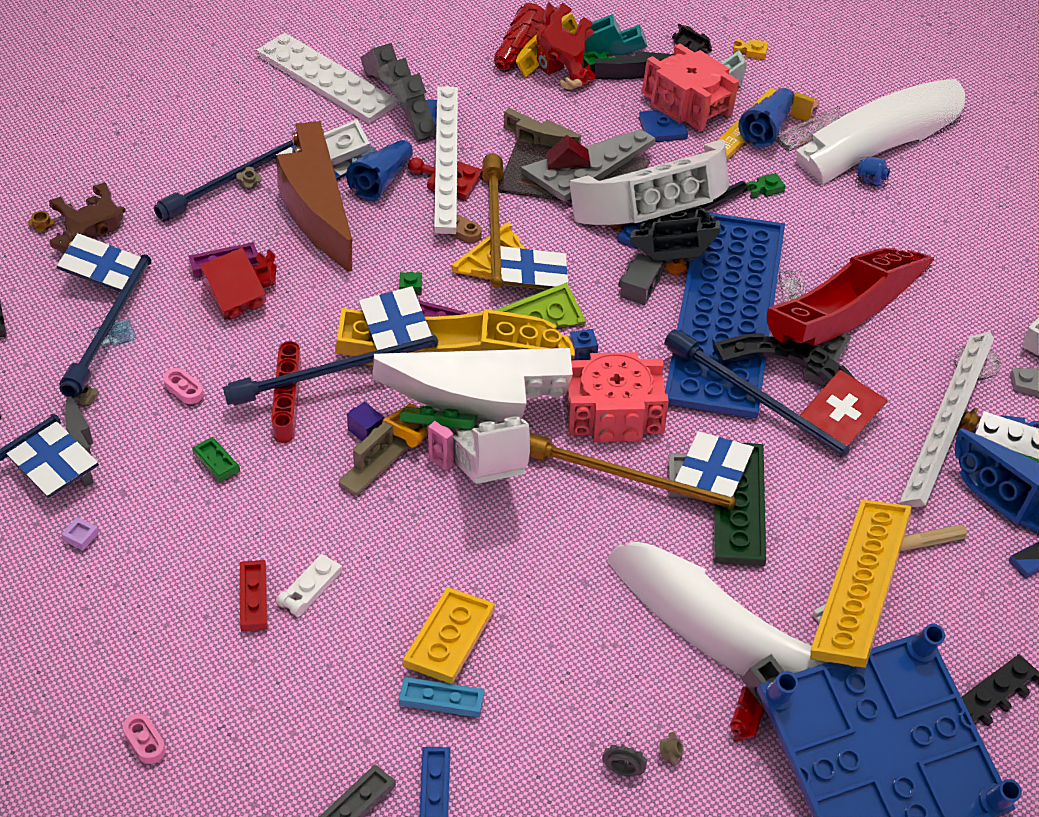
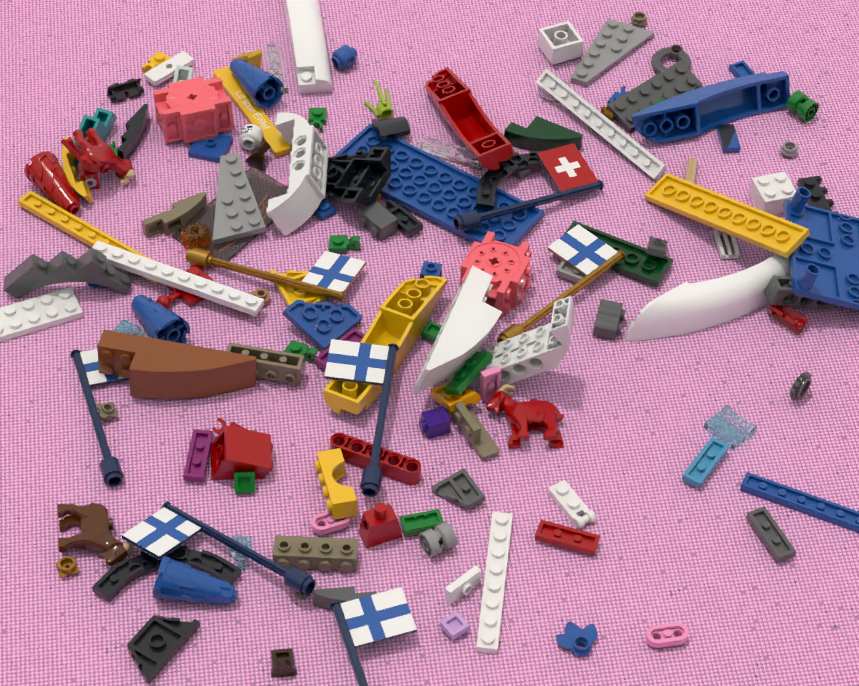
camera: 65 degrees left, 0 degrees up
white plate [324,119,372,165] -> none
yellow plate [403,587,495,684] -> none
lime wing [495,282,586,328] -> none
dark red slope [546,135,591,170] -> none
dark tan plate [659,732,684,765] -> none
none -> yellow plate [18,190,159,284]
none -> black plate [92,546,242,602]
none -> white tile [144,51,195,86]
none -> blue cone [153,556,238,605]
none -> clear orange gear [180,222,212,250]
none -> dark tan brick [226,342,305,385]
none -> green plate [234,471,255,493]
none -> white head [239,124,263,150]
none -> dark brown tile [245,141,271,172]
none -> dark tan brick [273,535,358,572]
none -> blue plate [283,300,363,352]
none -> yellow arch [314,448,358,520]
none -> green plate [328,235,361,254]
none -> red torso [358,503,402,549]
none -> lime plant [364,79,394,118]
none -> black slope [372,117,410,140]
none -> black hinge [381,200,423,237]
none -> light grey wheel [419,522,457,558]
none -> dark grey wing [431,468,486,510]
none -> white plate [445,566,481,605]
none -> white plate [476,512,513,654]
none -> red animal [486,384,564,448]
none -> dark green slope [504,116,583,151]
none -> blue plate [556,621,597,656]
none -> dark grey brick [593,299,626,340]
none -> dark grey plate [646,236,668,258]
none -> clear light blue plate [704,404,758,450]
none -> white brick [749,172,796,215]

